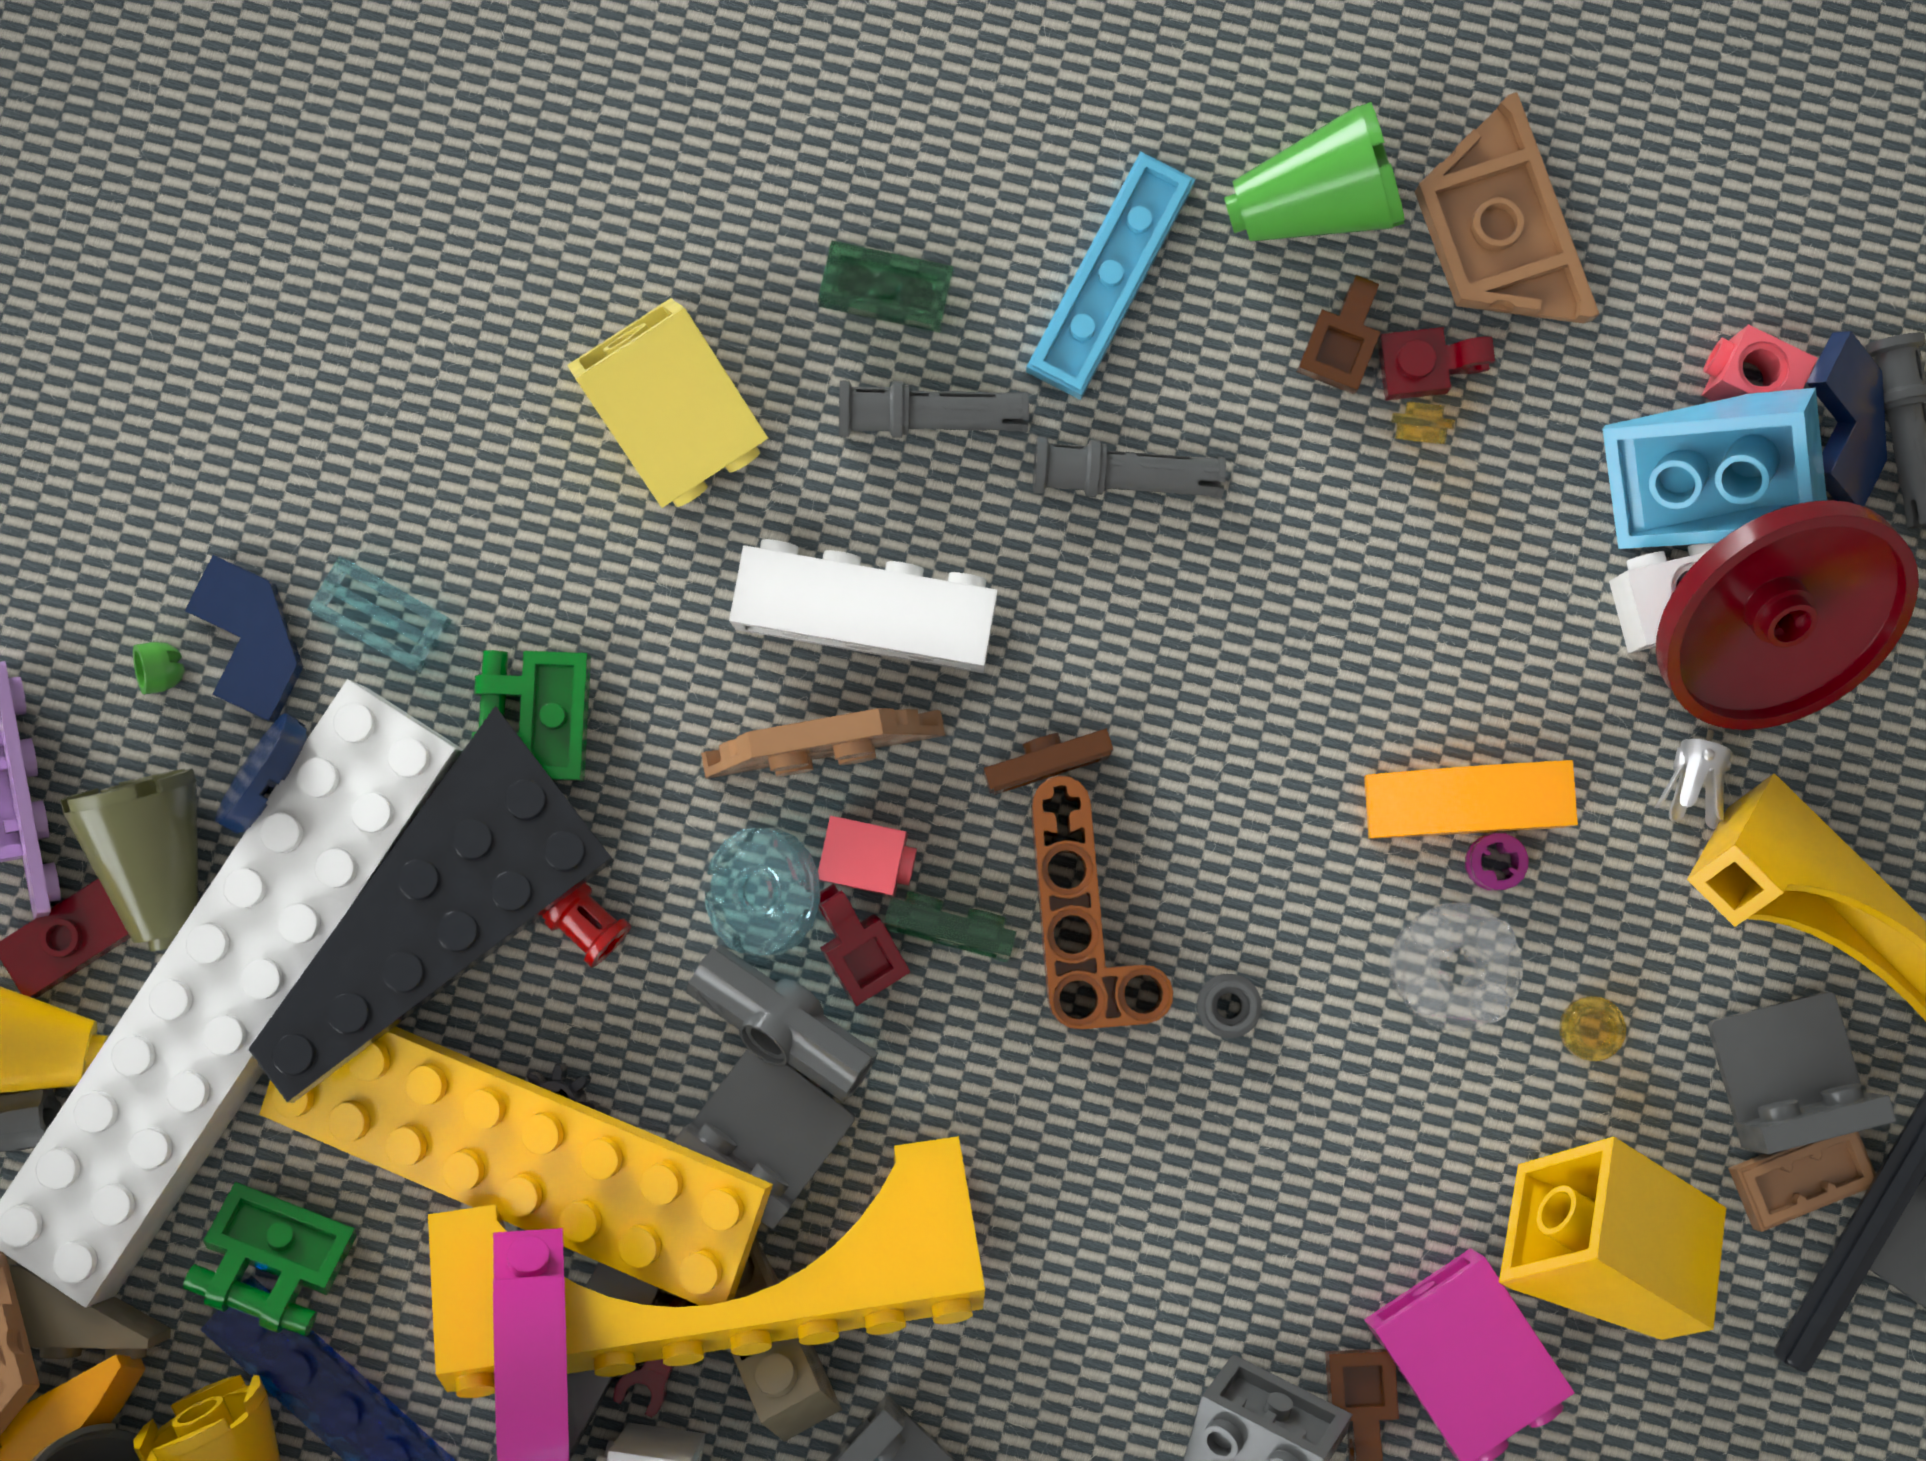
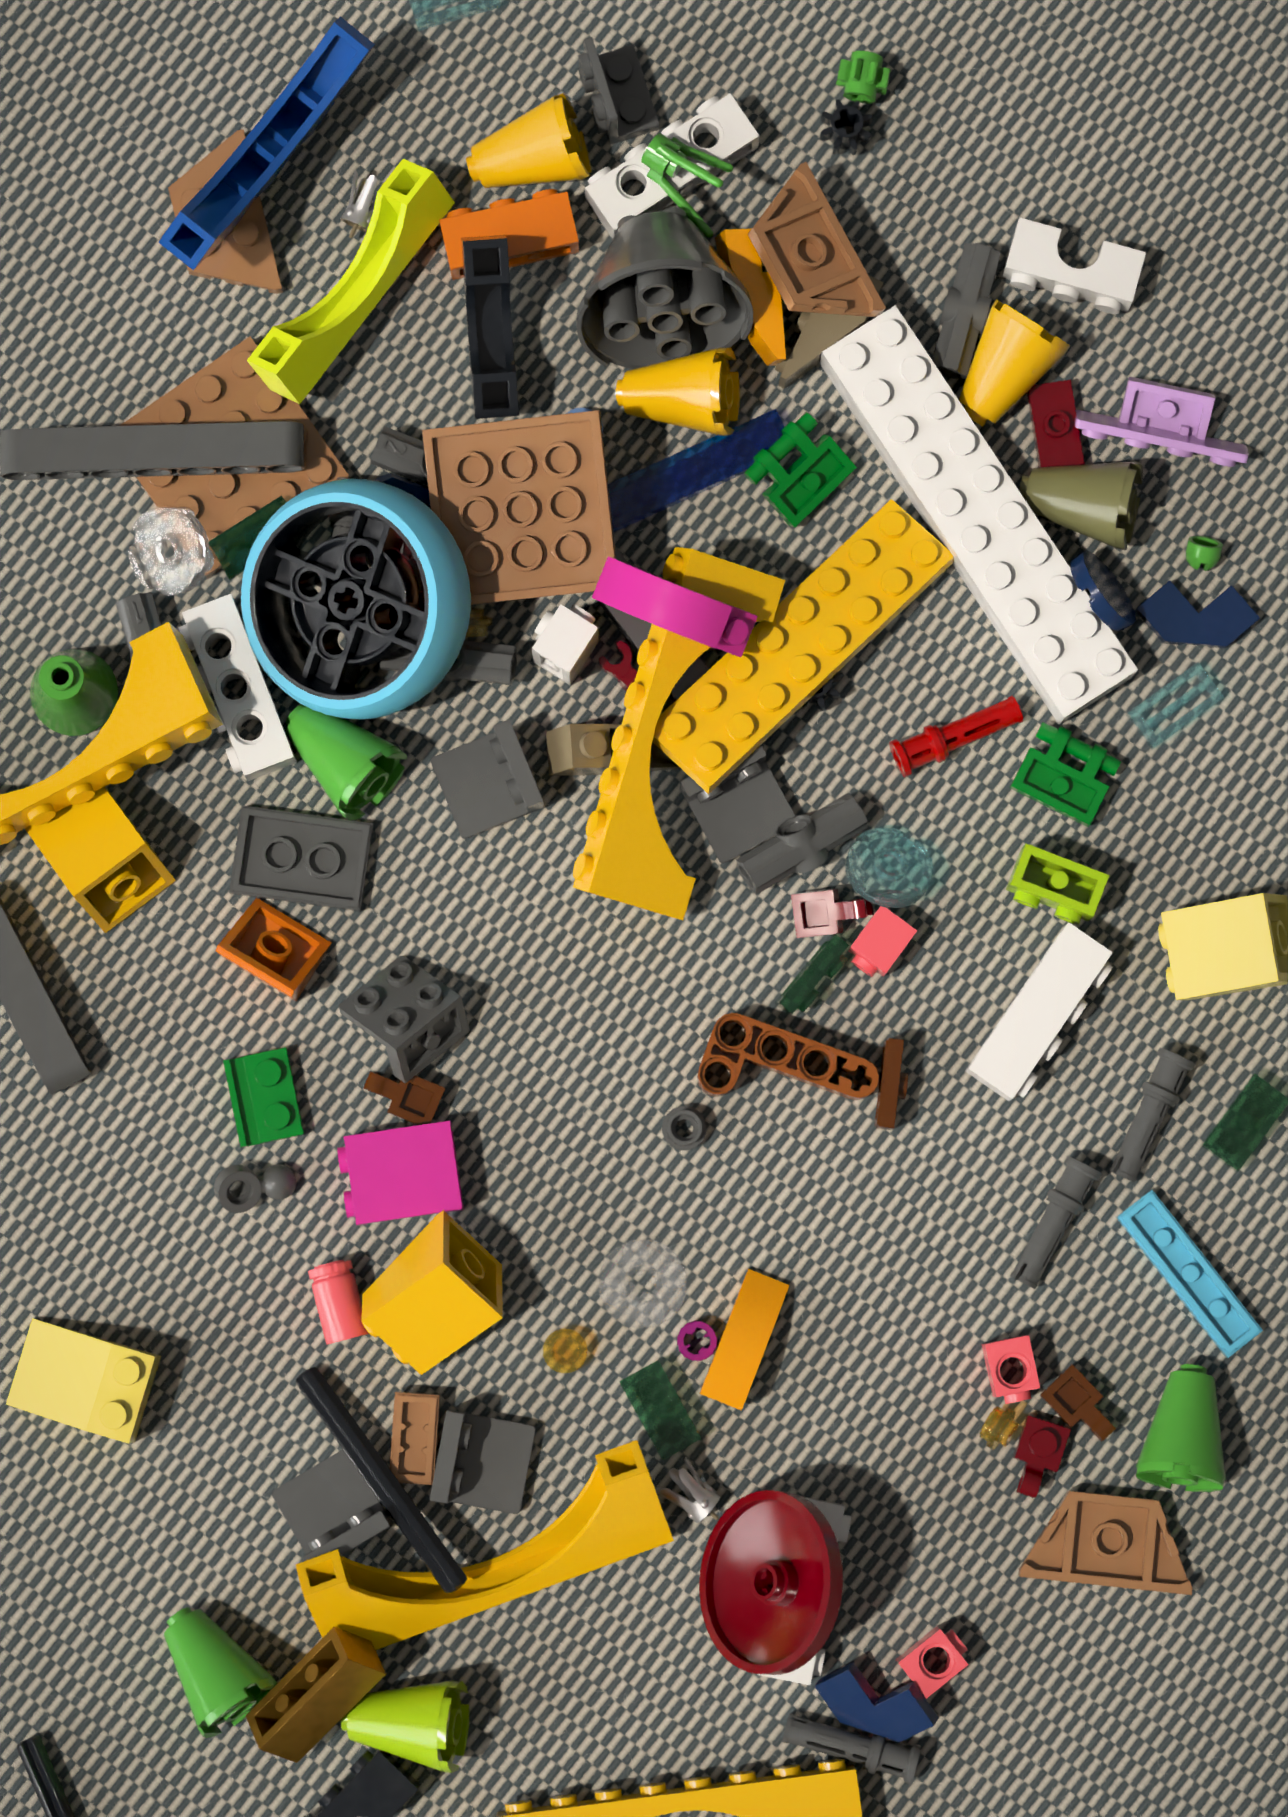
camera: 110 degrees right, 0 degrees up
black wing [248,706,614,1103] -> none
medium nougat wing [701,708,945,779] -> none
medium azure slope [1602,388,1827,549] -> none
none -> coral piece [308,1259,369,1345]
none -> clear green plate [619,1360,701,1460]
none -> coral brick [981,1335,1040,1404]
none -> lime brick [1006,843,1109,925]

